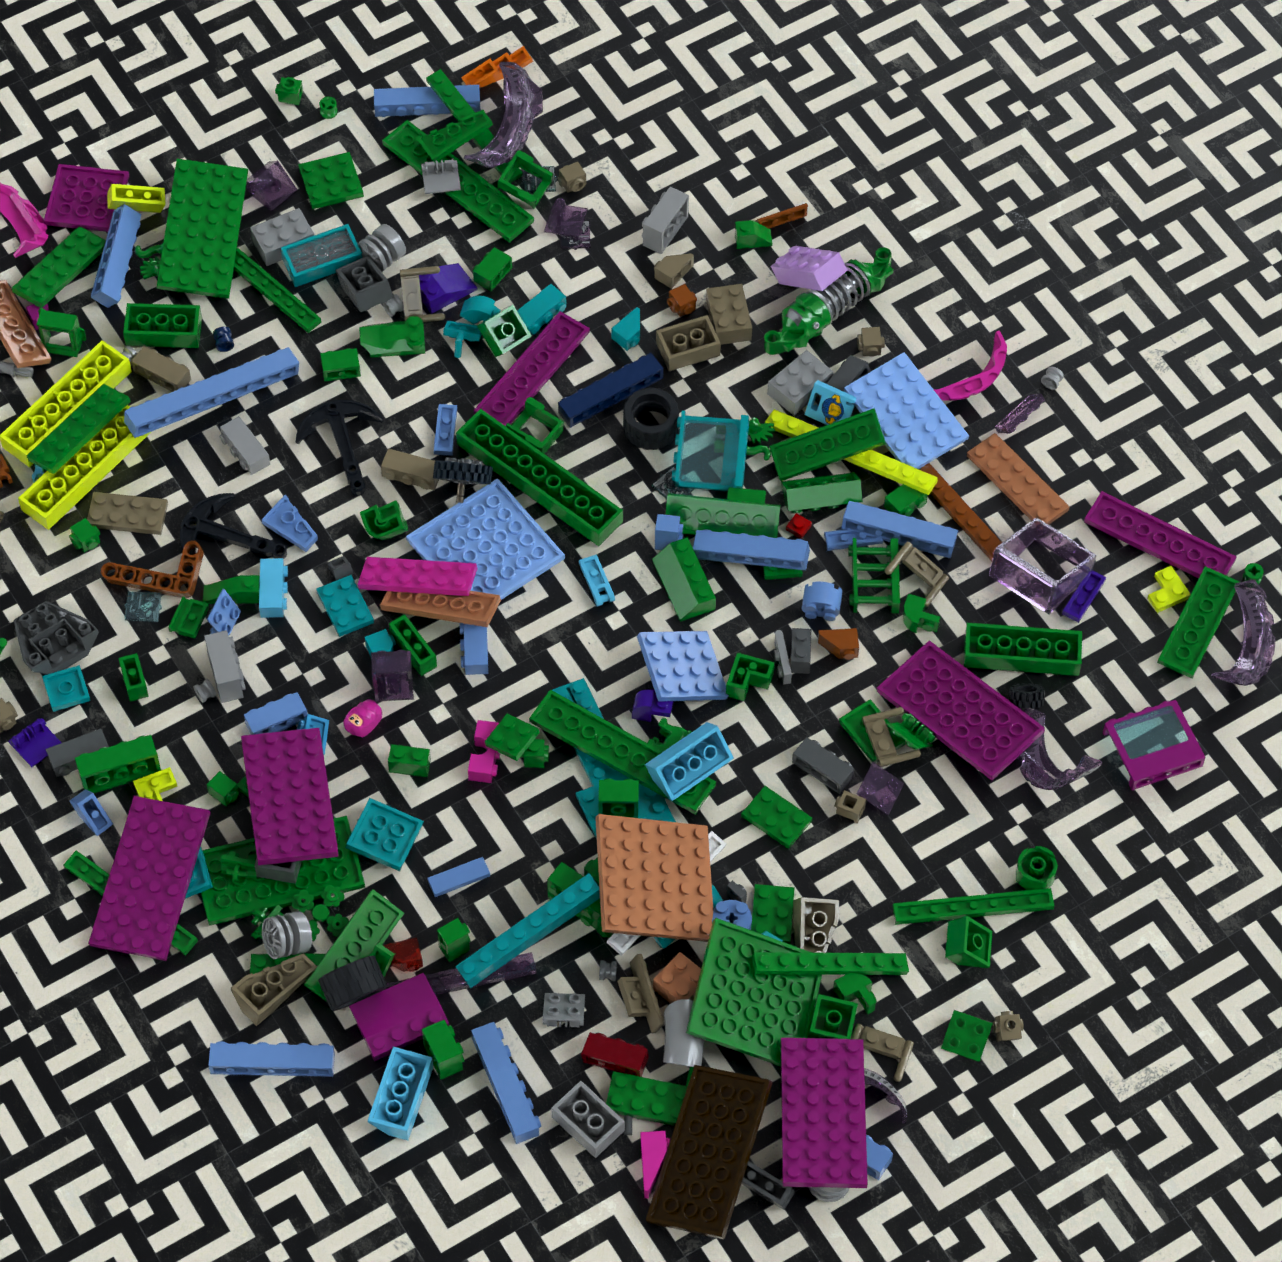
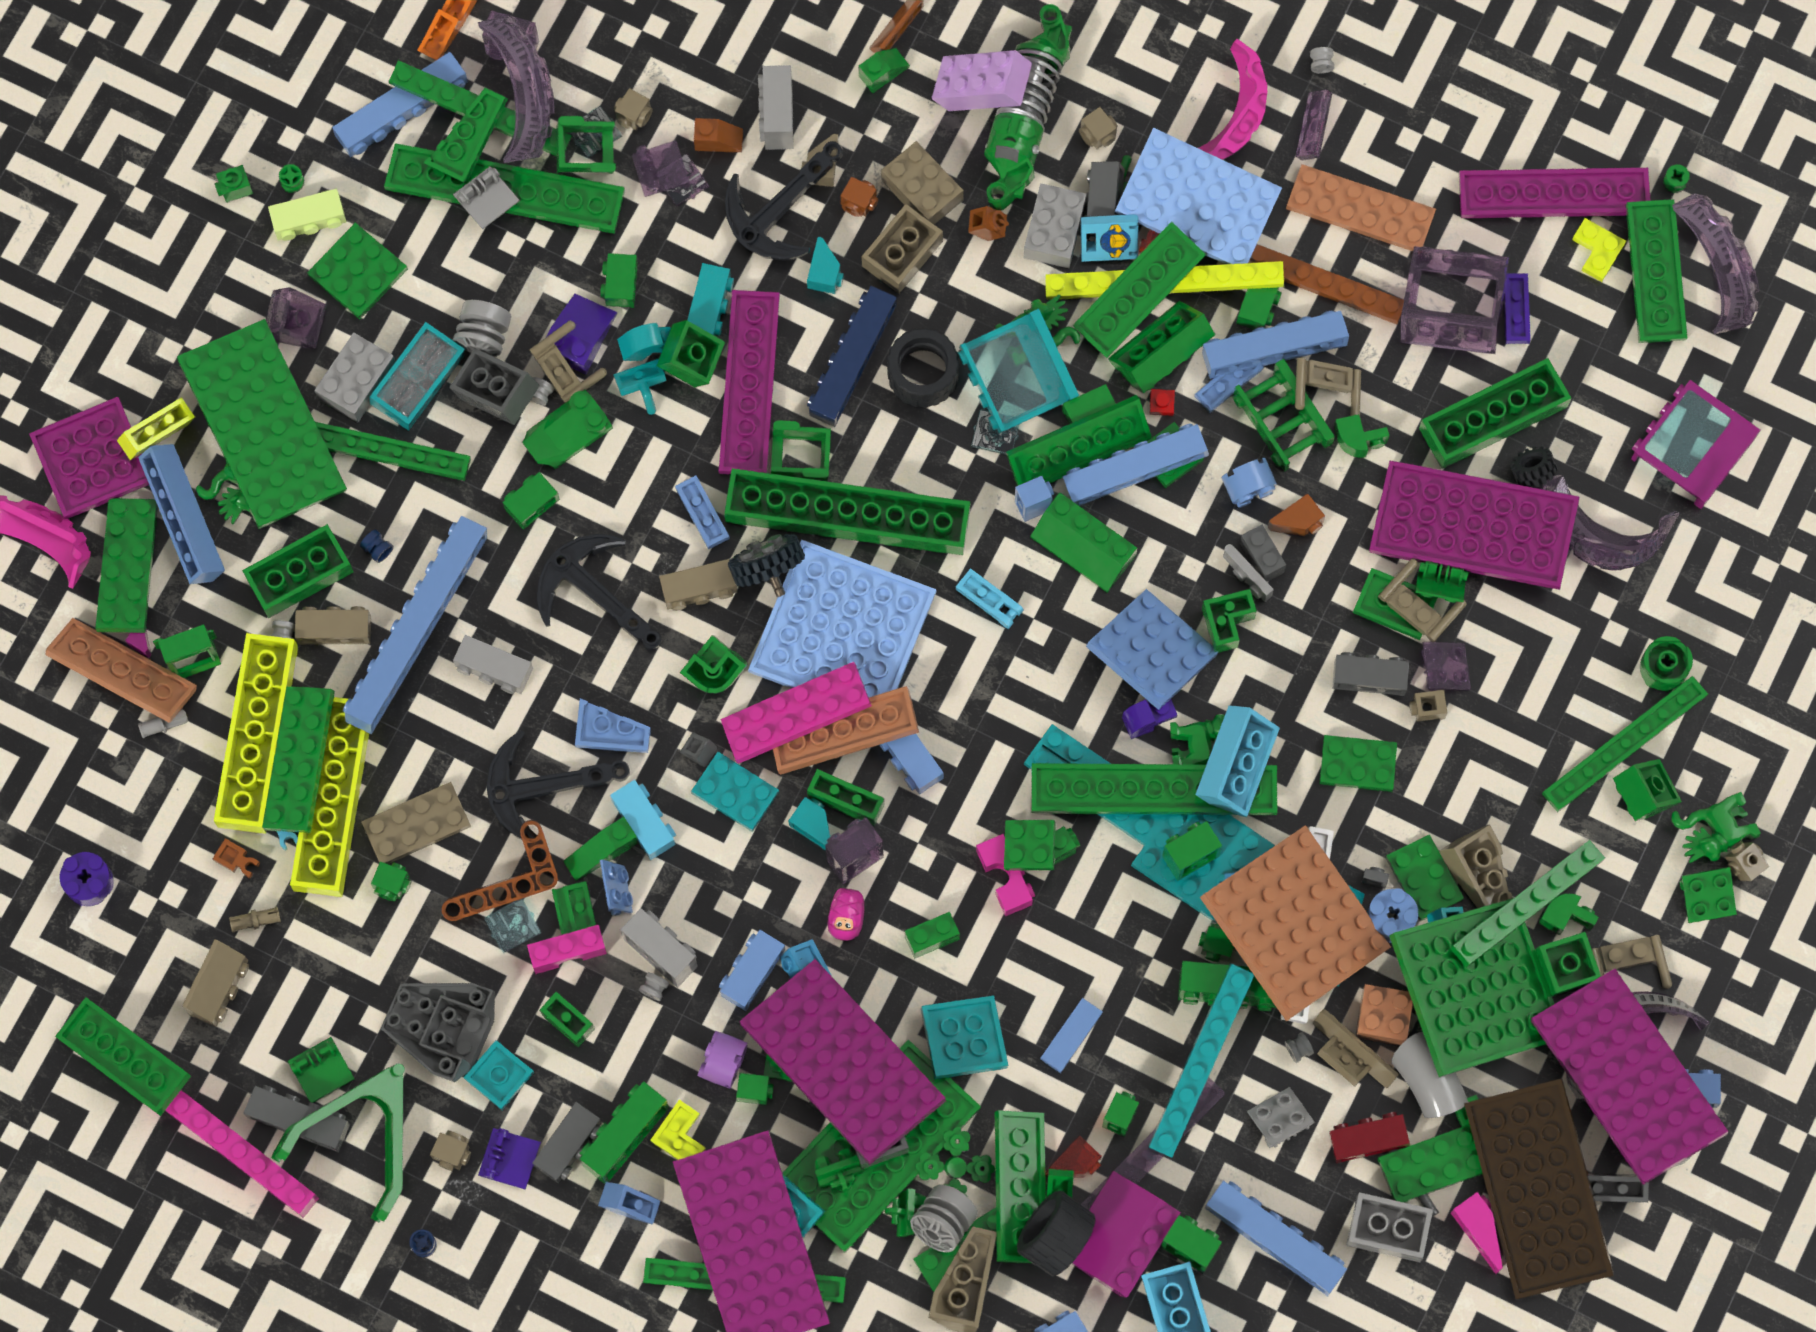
camera: 30 degrees left, 15 degrees up
none -> yellowish green brick [268,189,346,241]
none -> dark pink arch [527,925,607,974]
none -> dark orange slope [694,118,743,152]
none -> medium lavender brick [698,1031,748,1089]
none -> black piece [725,141,843,260]
none -> dark orange brick [968,206,1009,241]
none -> green animal [1671,792,1761,863]

